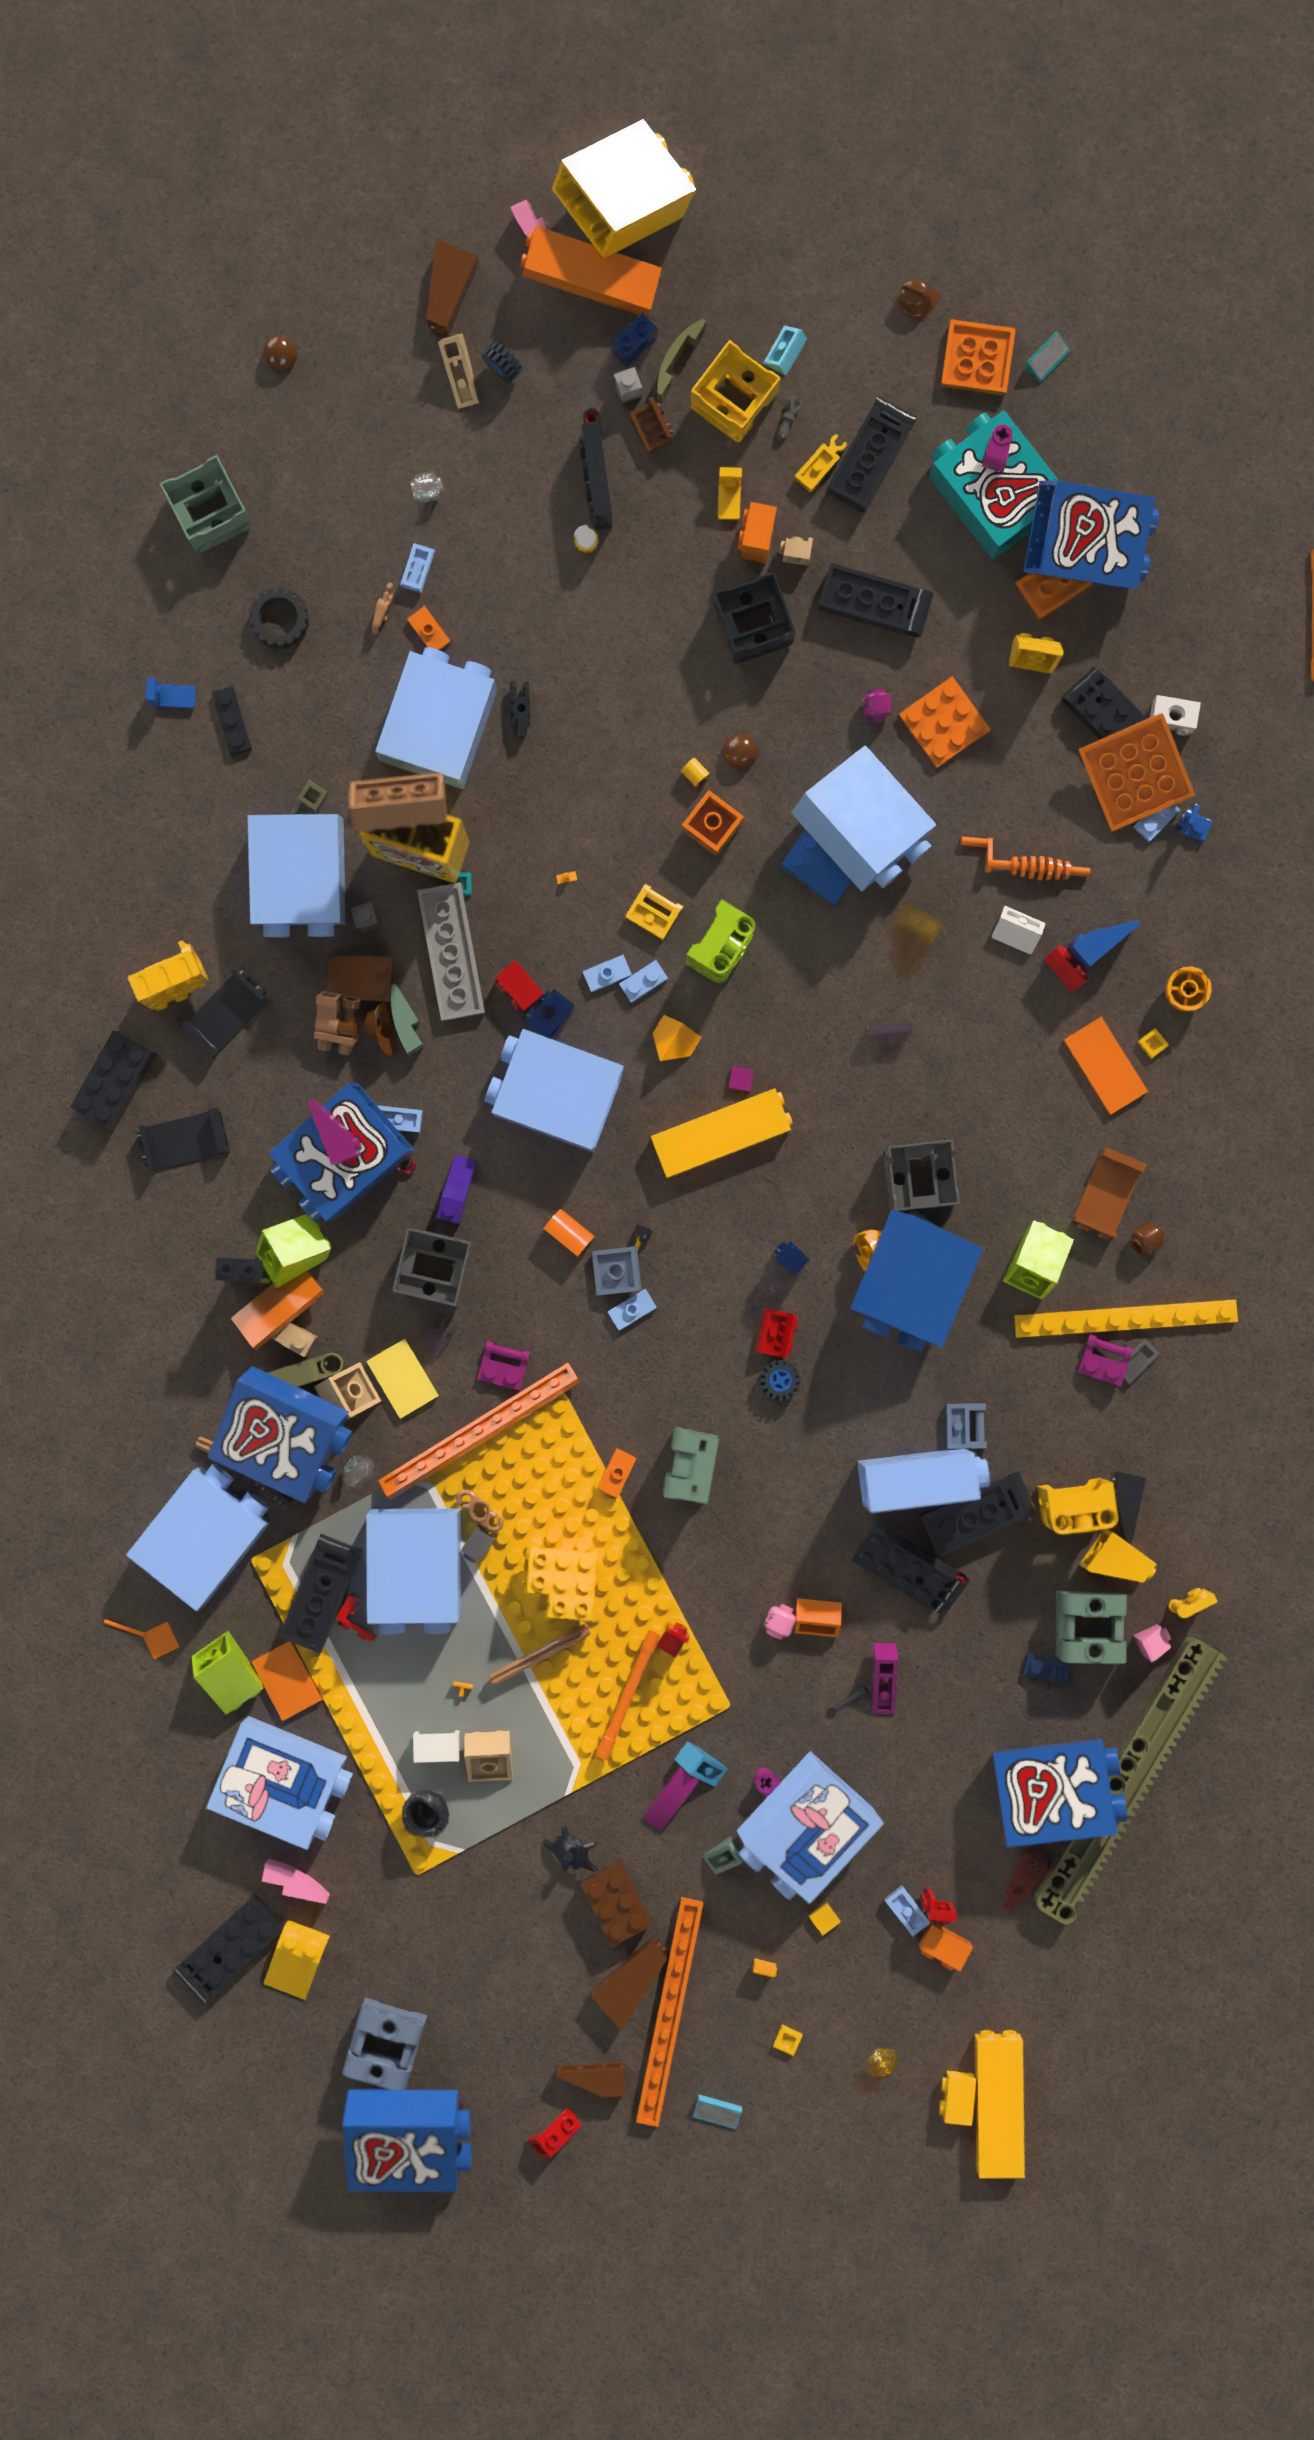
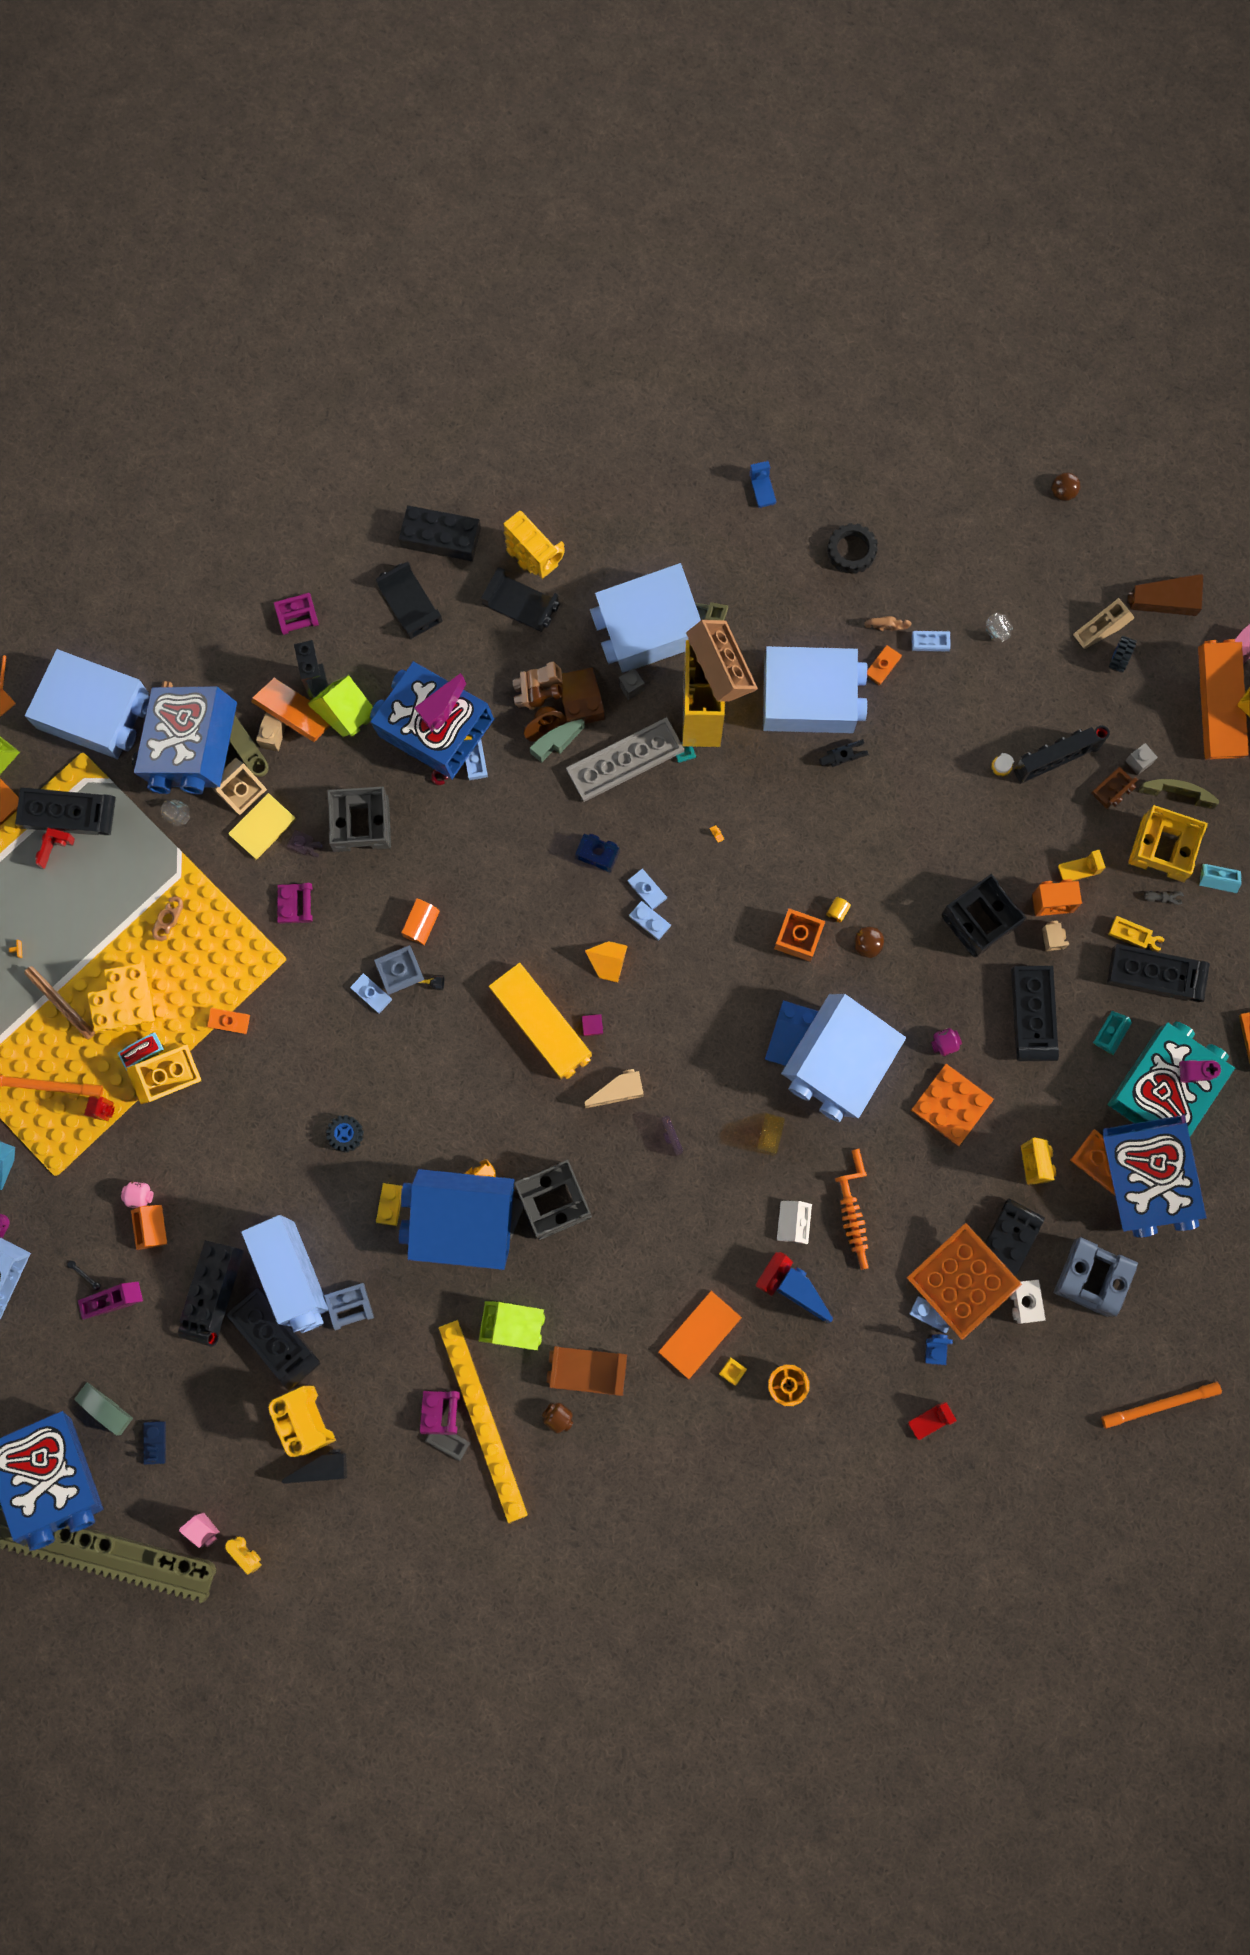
camera: 75 degrees right, 10 degrees down
sand green piece [159,455,252,553] -> none
black plate [212,686,252,756] -> none
light blue brick [366,1508,461,1634] -> none
orange plate [378,1363,580,1501] -> none
dark purple slope [437,1155,477,1224] -> none
dark grey brick [461,1526,495,1563] -> none
light blue brick [485,1029,624,1153] -> none
red brick [495,960,545,1013] -> none
clear blue brick [611,312,658,367] -> none
yellow plate [625,884,684,940] -> none
sand green piece [662,1427,719,1504] -> none
lime piece [686,900,755,983] -> none
red bracket [755,1308,798,1359] -> none
clear blue brick [773,1241,810,1276] -> none
sand green piece [1055,1591,1127,1664] -> none
yellow slope [1079,1529,1157,1583] -> none
none -> sand green slope [74,1382,133,1436]
none -> slope [118,1033,164,1070]
none -> yellow slope [126,1044,201,1104]
none -> magenta plate [274,593,319,635]
none -> yellow plate [376,1183,403,1226]
none -> tan slope [585,1069,644,1108]
none -> red bracket [908,1402,957,1440]
none -> sand blue piece [1053,1237,1138,1317]
none -> teal slope [1093,1011,1132,1055]

